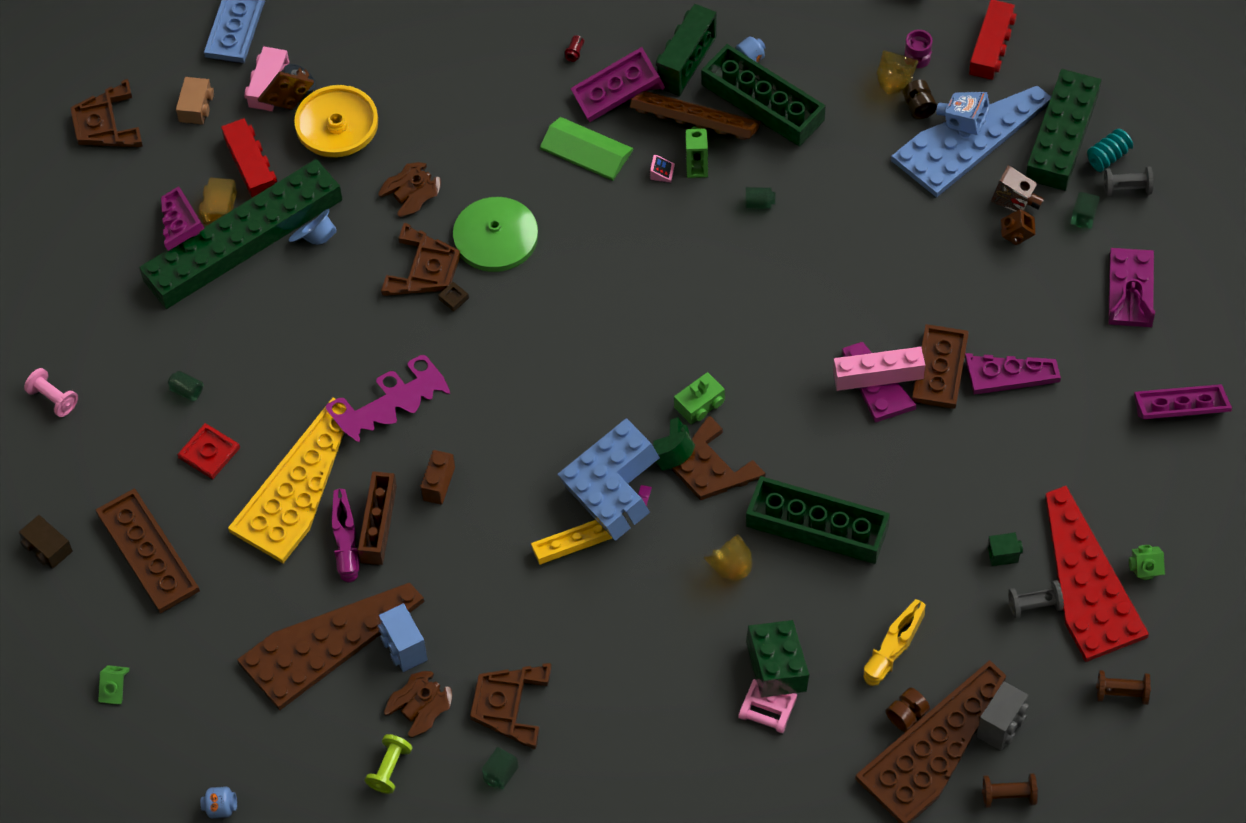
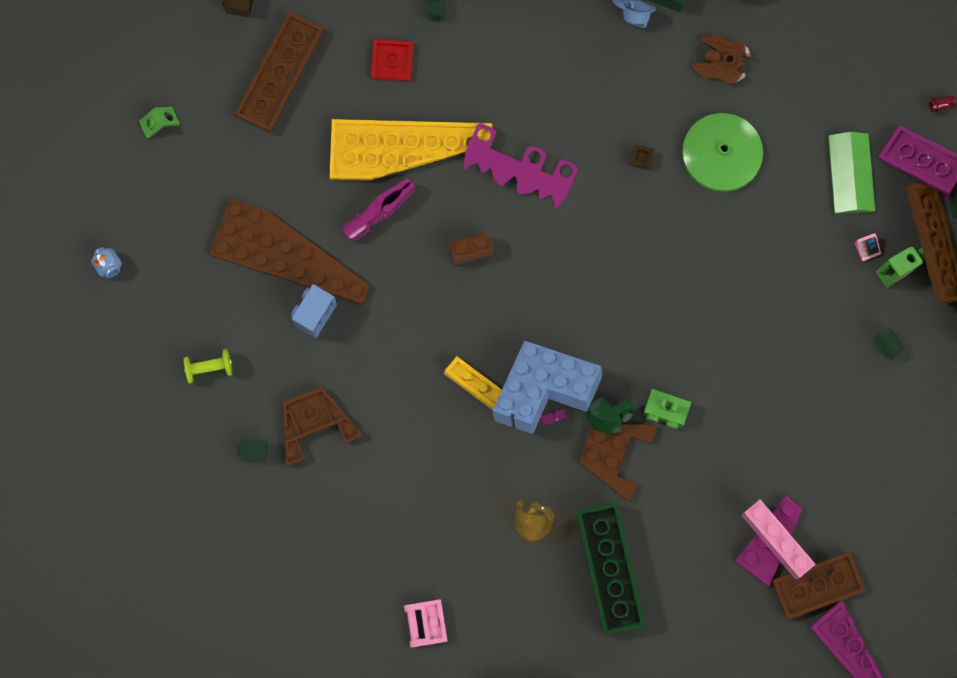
camera: 55 degrees right, 20 degrees up
reddish brown brick [358,471,397,565] -> none
reddish brown wing [381,223,460,296] -> none
reddish brown piece [384,671,452,737] -> none
dark green brick [746,620,809,698] -> none

